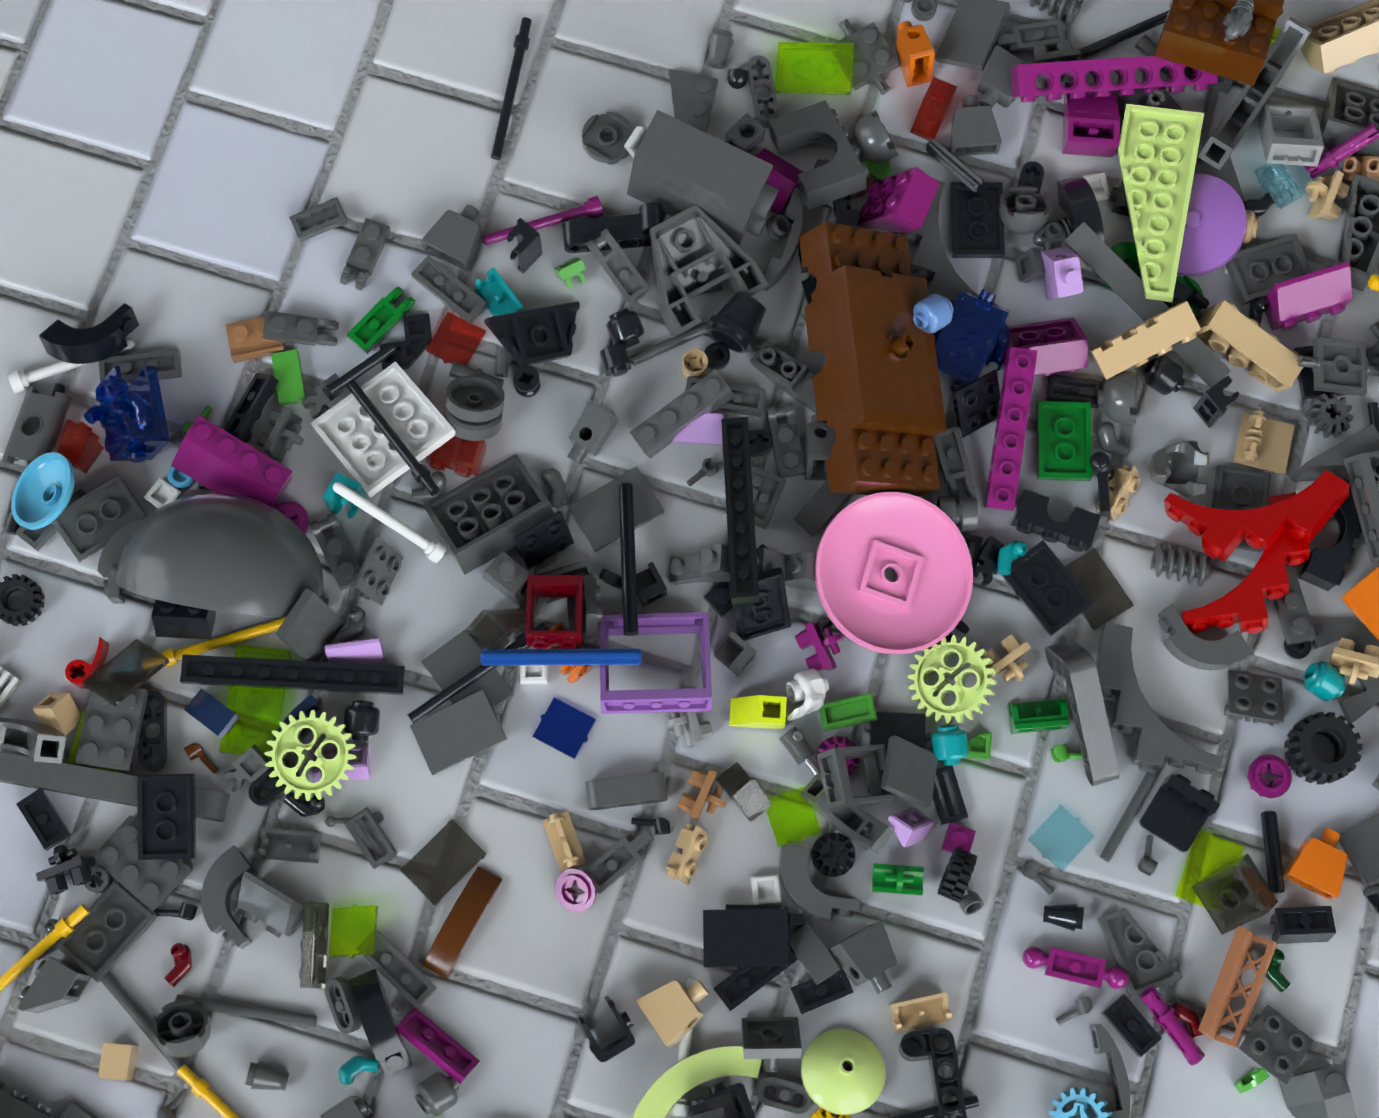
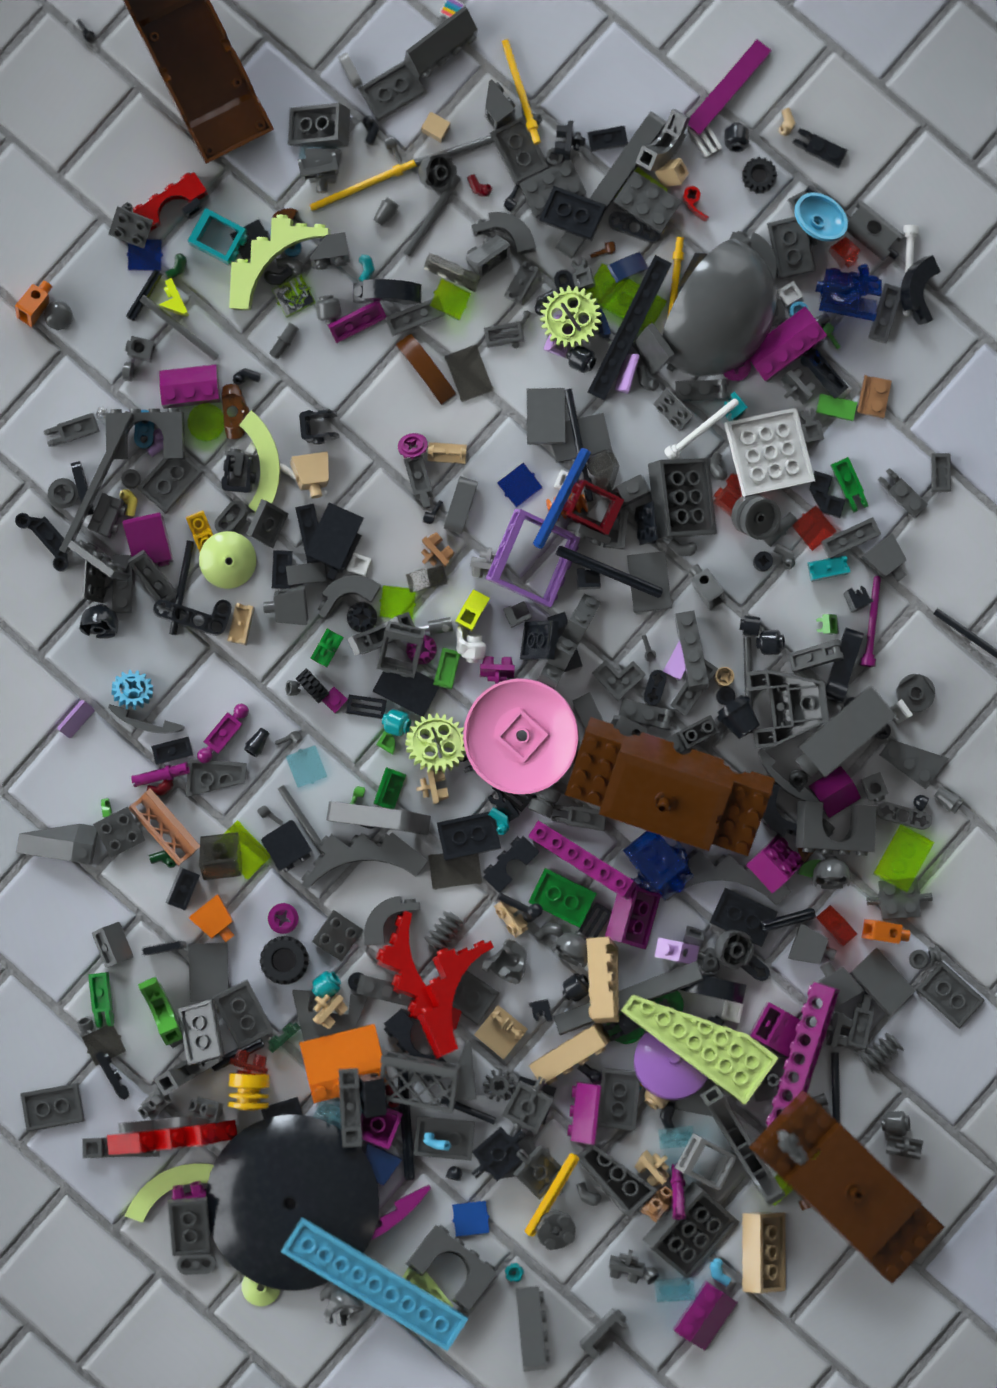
camera: 115 degrees right, 10 degrees up
clear smoke piece [82,639,169,706] -> none
dark grey hinge [262,311,339,346] -> none
dark grey plate [325,976,362,1034] -> none
black bar [326,343,397,396] -> none
black bar [347,381,440,496] -> none
black wing [484,301,580,367] -> none
black tile [599,568,622,589] -> none
tan hinge [665,824,708,885] -> none
black plate [721,417,760,604] -> none
dark grey tile [881,736,938,808] -> none
lavender slope [888,808,935,847] -> none
medium blue head [913,294,953,333] -> none
black hinge [951,369,1000,438] -> none
dark grey hand [1056,997,1092,1025] -> none
black axle [1261,811,1285,894] -> none

